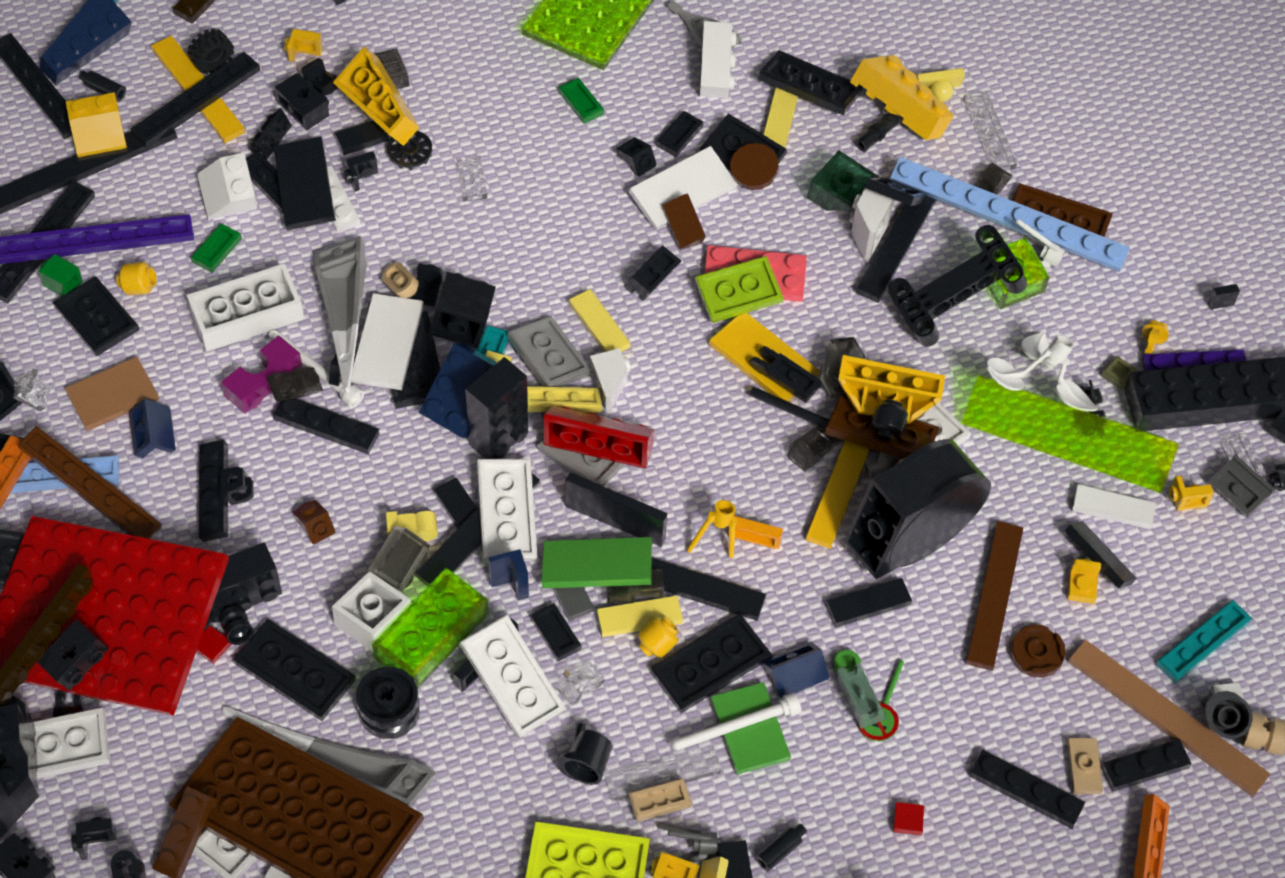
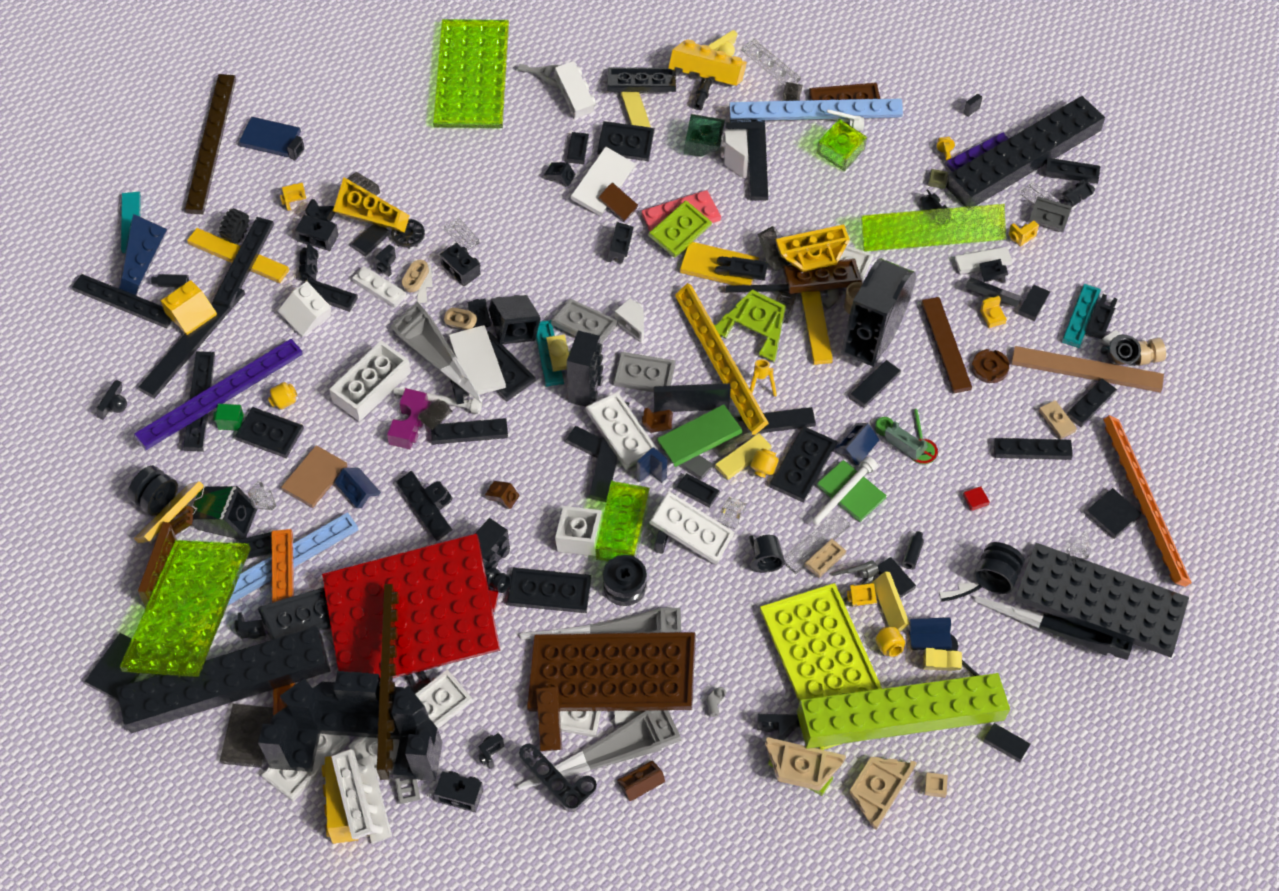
camera: 25 degrees left, 0 degrees up
reddish brown tile [18,426,162,539] -> none
black brick [37,619,109,691] -> none
green tile [191,223,242,273] -> none
black tile [273,136,336,231] -> none
clear smoke brick [367,526,431,592] -> none
light yellow leg [386,511,438,543] -> none
dark blue brick [418,343,497,438] -> none
light yellow tile [527,386,602,413] -> none
red slope [544,406,655,469] -> none
green tile [558,77,604,124] -> none
light yellow tile [569,289,631,352] -> none
light orange tile [727,516,783,549] -> none
reddish brown tile [730,143,779,190] -> none
black head [871,399,908,441] -> none
black beam [888,225,1027,347] -> none
white plant [986,332,1098,411] -> none
none -> tan plate [402,260,429,292]
none -> white sticker [417,264,433,303]
none -> black brick [440,242,481,286]
none -> reddish brown bracket [642,408,673,433]
none -> yellow plate [675,283,769,435]
none -> lime wing [714,289,786,363]
none -> black bracket [979,259,1008,283]
none -> black tile [1018,284,1050,321]
none -> black hinge [1085,294,1118,340]

